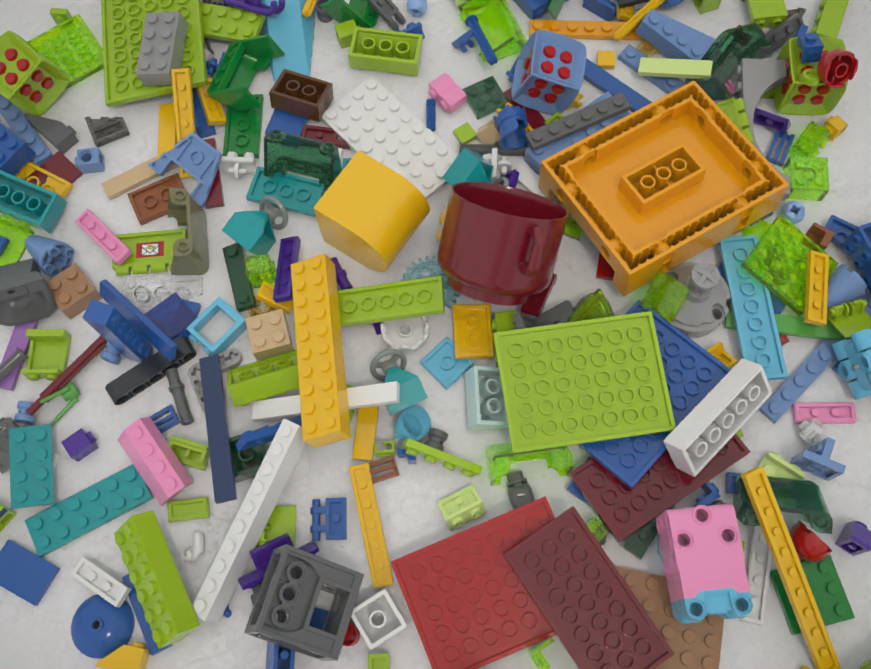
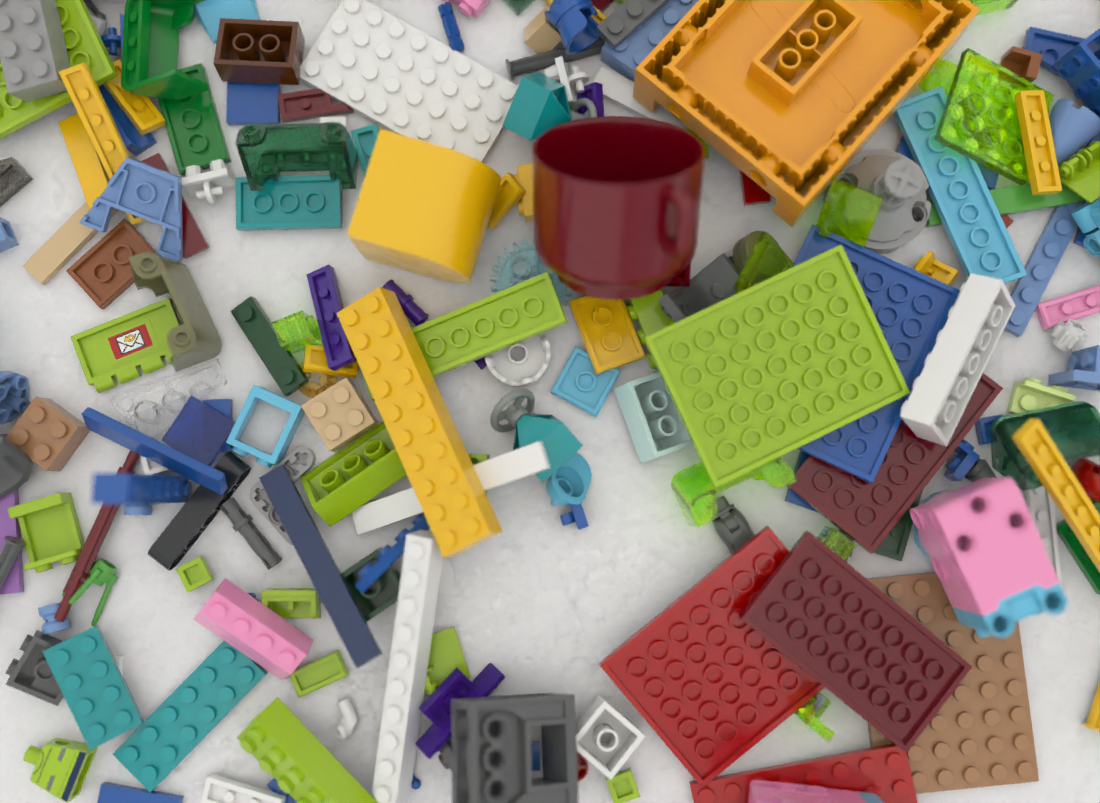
camera: 25 degrees left, 15 degrees up
dark purple brick [61,428,99,462] -> none
bright pink tile [75,208,133,265] -> none
blue tile [150,405,181,434] -> none
teal piece [221,195,288,259] -> none
blue plate [310,497,347,541] -> none
yellow tile [349,463,394,589] -> none
yellow tile [352,406,379,462] -> none
dark orange tile [369,455,399,484] -> none
lime piece [374,440,396,457] -> none
lime plate [401,438,482,478] -> none
dark grey wheel [424,428,448,451] -> none
yellowish green bracket [437,484,486,531] -> none
lime tile [453,122,477,144] -> none
light blue piece [781,201,805,224] -> none
none -> lime plate [176,556,214,593]
none -> yellow tile [487,172,526,229]

